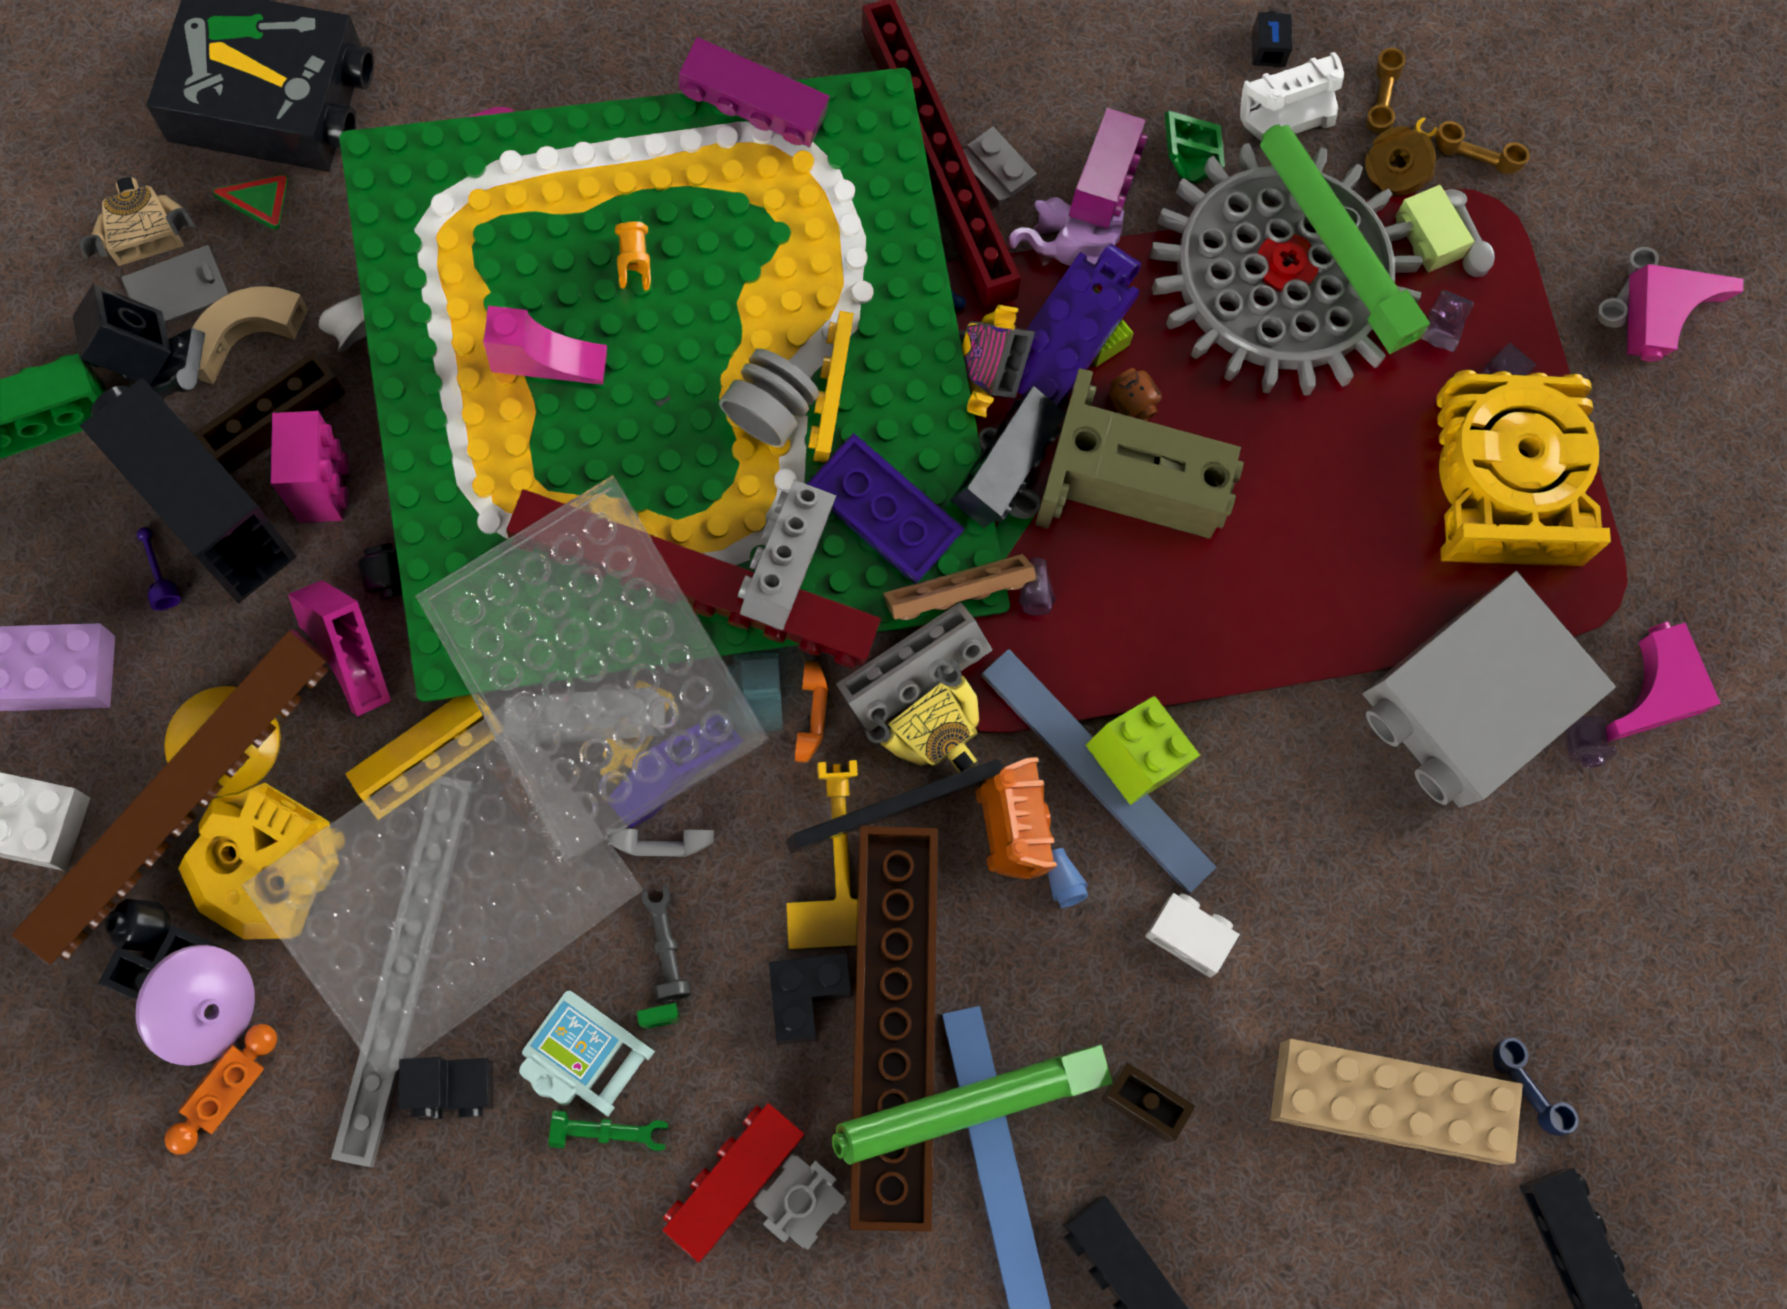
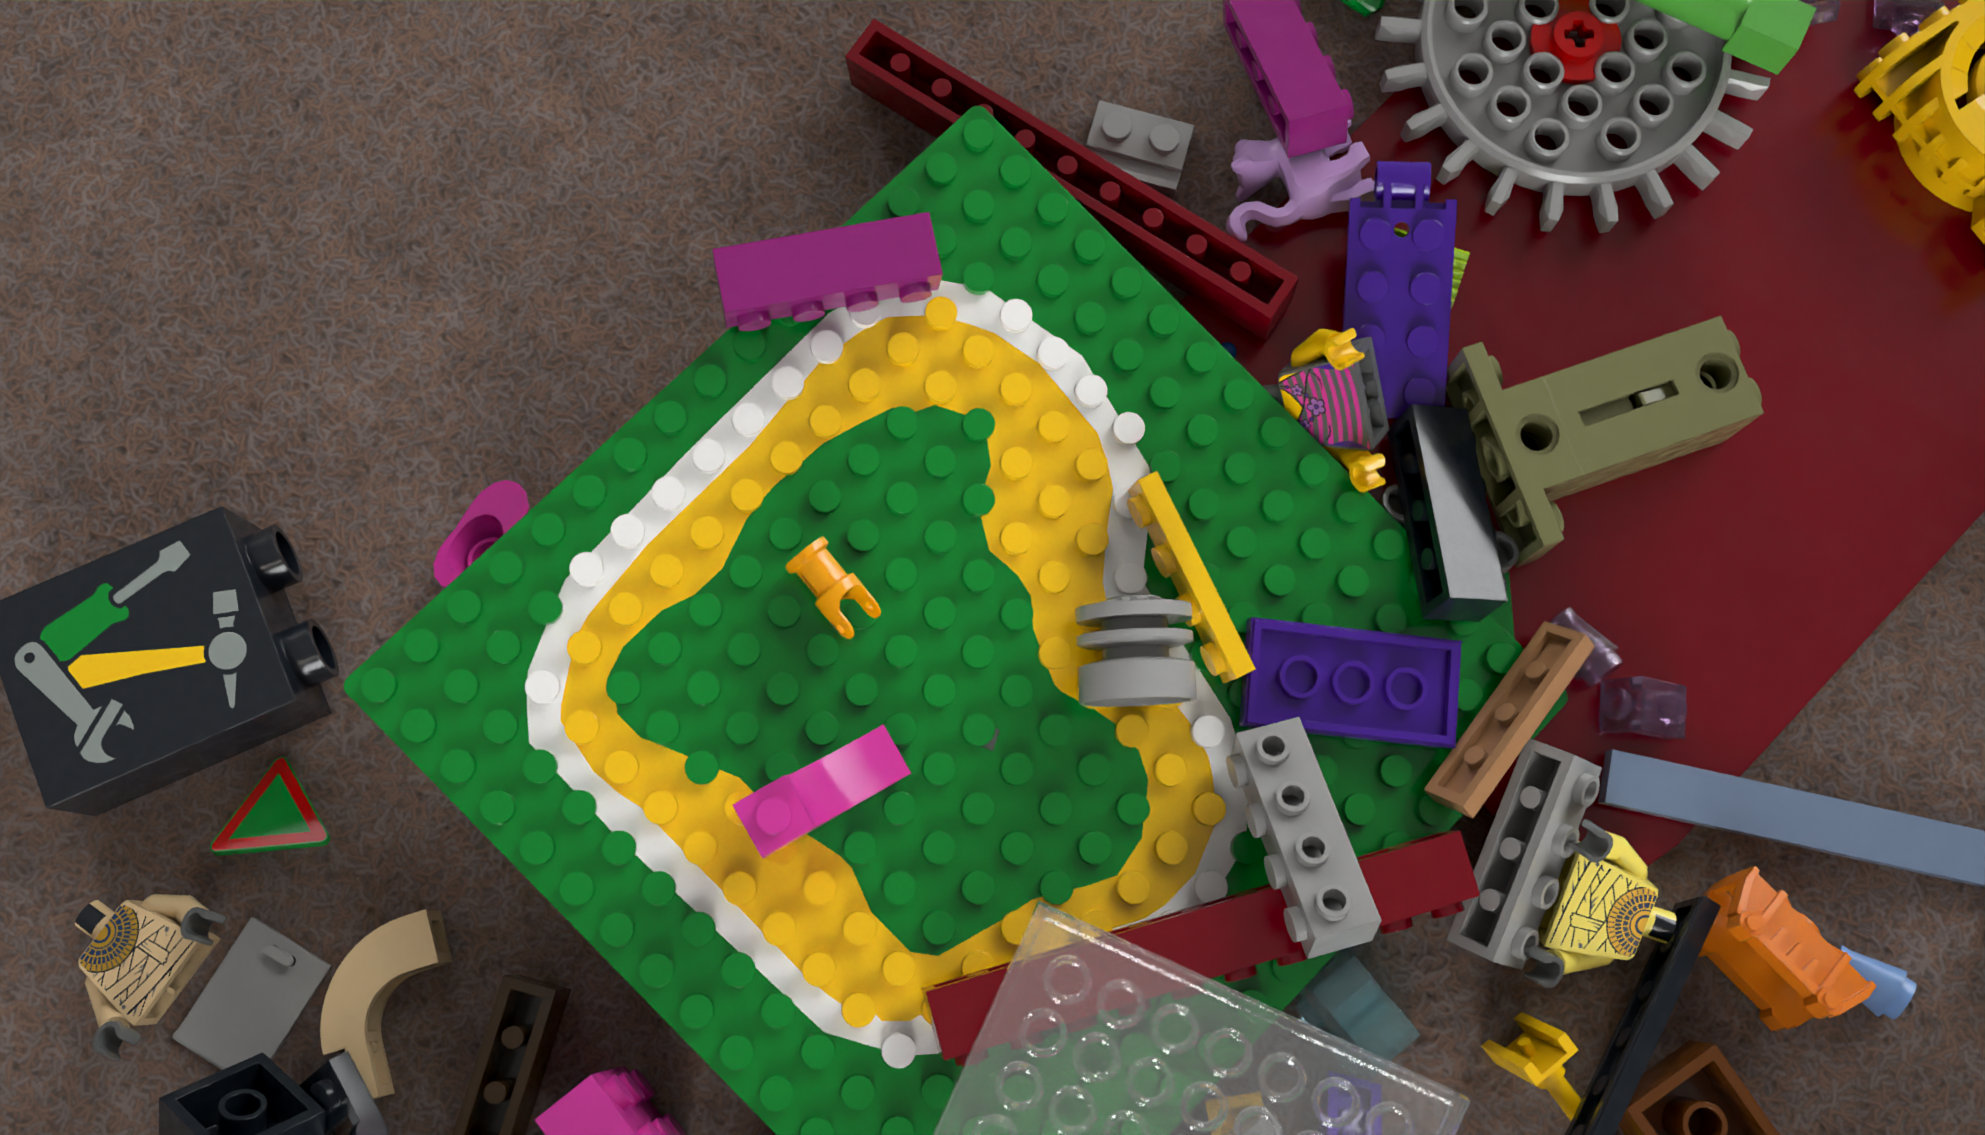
camera: 25 degrees left, 5 degrees up
white piece [319,295,367,353] -> none
orange bar [795,660,828,763] -> none
lime brick [1085,696,1200,805] -> none
dark orange head [1108,368,1162,421] -> none
none -> clear purple bracket [1599,676,1687,740]

